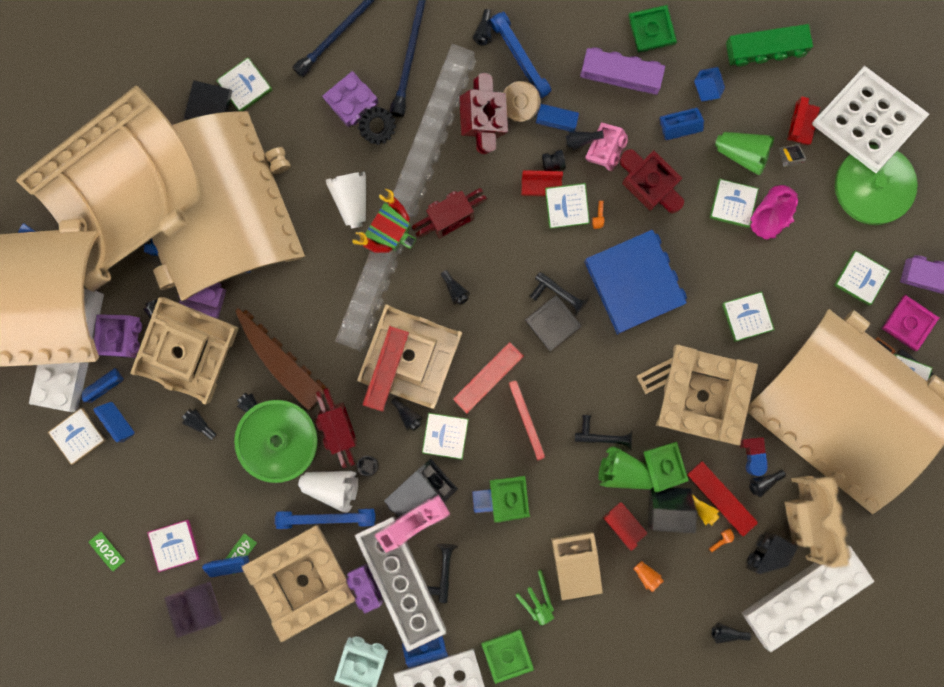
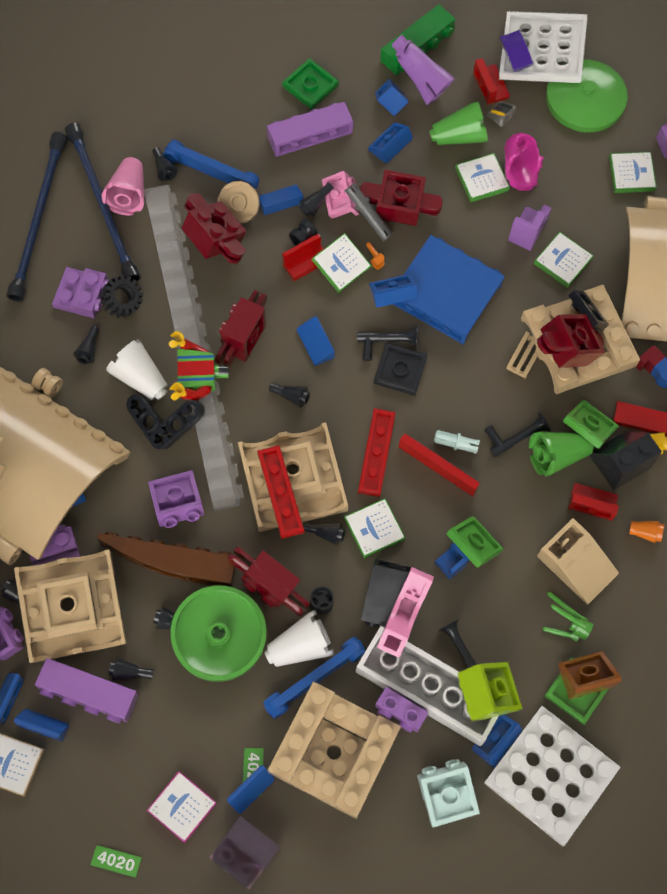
camera: 40 degrees left, 15 degrees down
none -> medium lavender brick [35,658,139,724]
none -> black cone [73,326,99,364]
none -> bright pink cone [102,157,145,216]
none -> black beam [126,394,205,449]
none -> medium lavender plate [148,470,204,528]
none -> blue slope [296,316,335,366]
none -> dark grey pin [344,182,393,242]
none -> blue slope [369,274,418,307]
none -> medium lavender piece [392,35,455,105]
none -> light aqua axle [434,430,480,454]
none -> lime slope [457,662,523,721]
none -> dark purple slope [500,30,533,72]
none -> medium lavender panel [508,205,552,251]
none -> dark red brick [537,314,605,368]
none -> dark orange slope [558,651,622,700]
none -> black plate [568,290,609,331]

